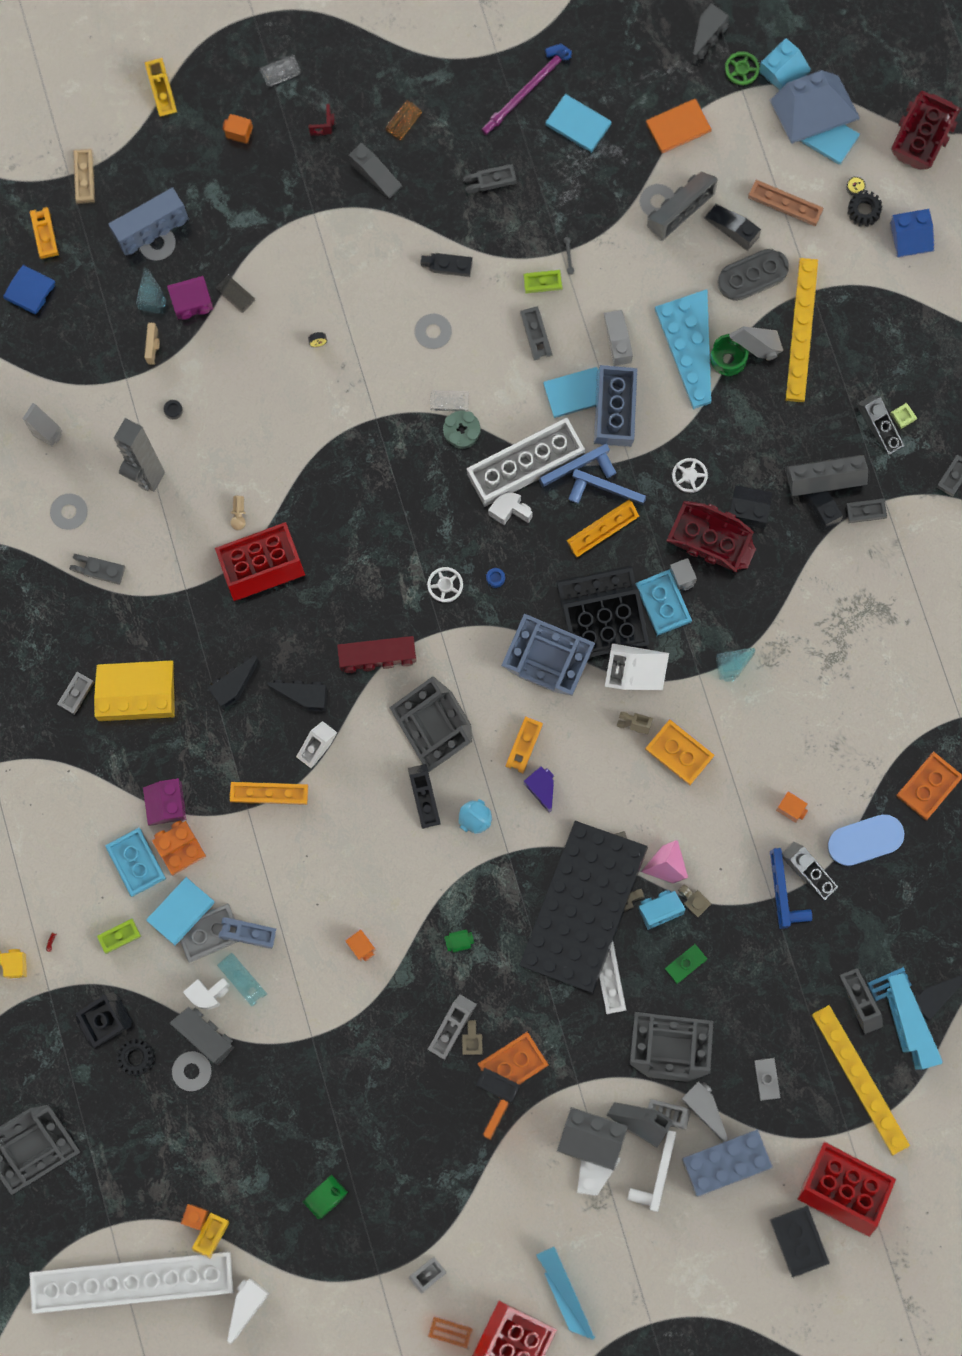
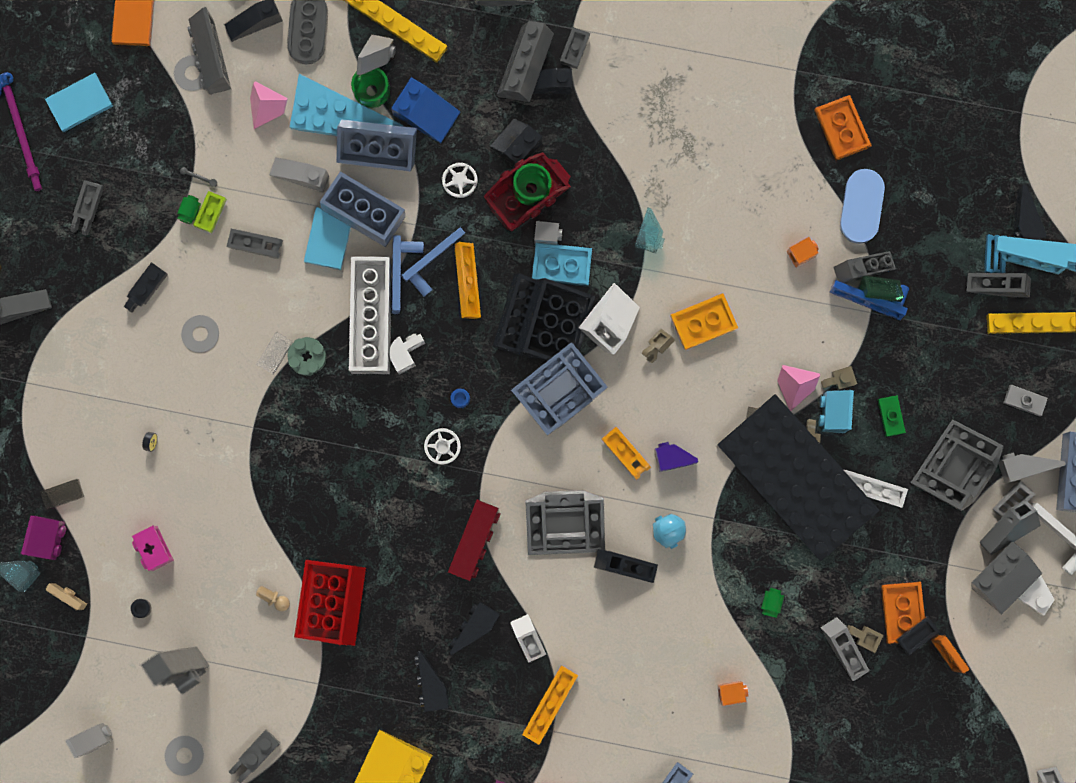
camera: 65 degrees left, 5 degrees up
none -> dark pink brick [132,525,174,571]
none -> green brick [177,195,201,225]
none -> bright pink slope [250,82,288,129]
none -> sand blue brick [336,119,417,172]
none -> blue slope [391,77,460,143]
none -> green piece [513,163,551,206]
none -> clear green bracket [857,276,904,302]

